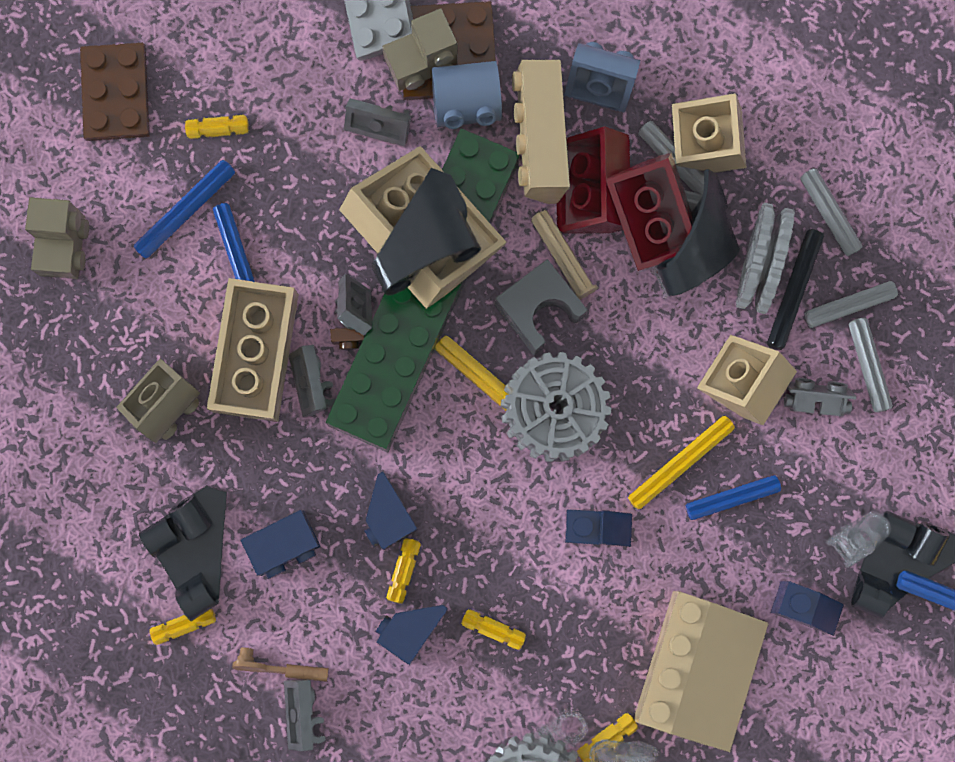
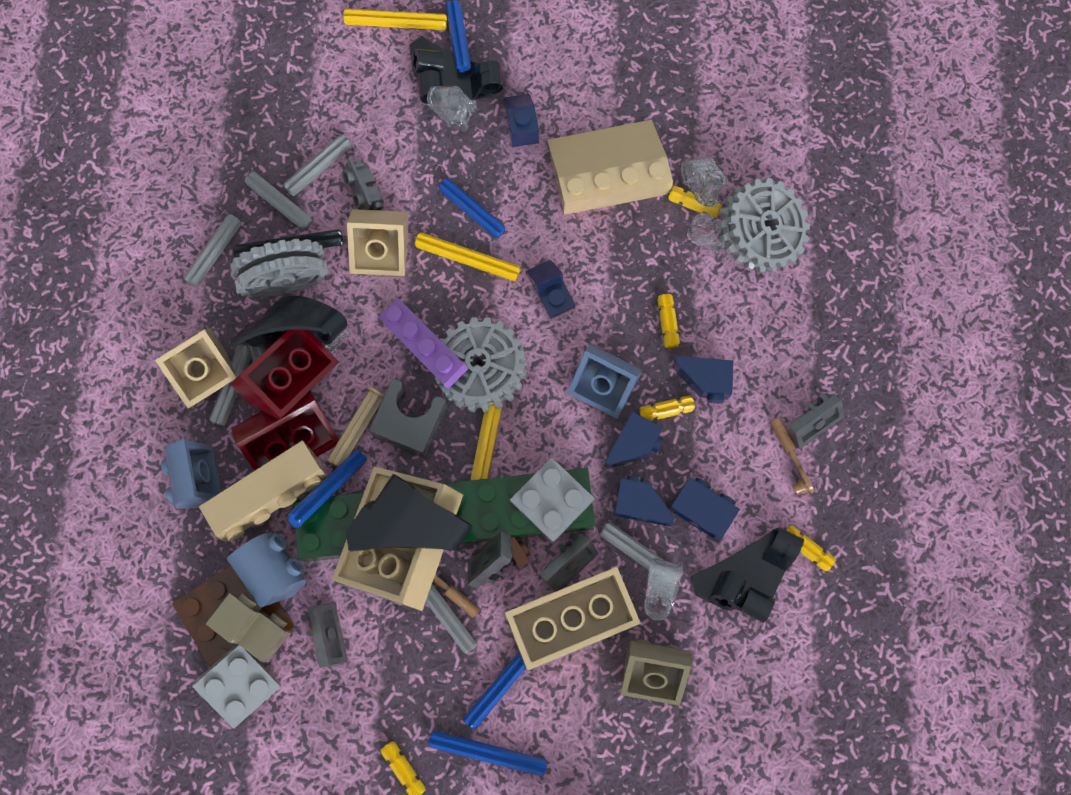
camera: 115 degrees left, 5 degrees down
none -> blue axle [287,450,367,528]
none -> medium lavender plate [378,298,469,389]
none -> light grey axle [426,584,477,654]
none -> medium nougat piece [433,574,480,618]
none -> light grey plate [510,457,595,543]
none -> sand blue brick [567,344,642,419]
none -> light grey axle [600,522,678,584]
none -> dark blue slope [613,475,674,527]
none -> clear piece [644,558,683,620]

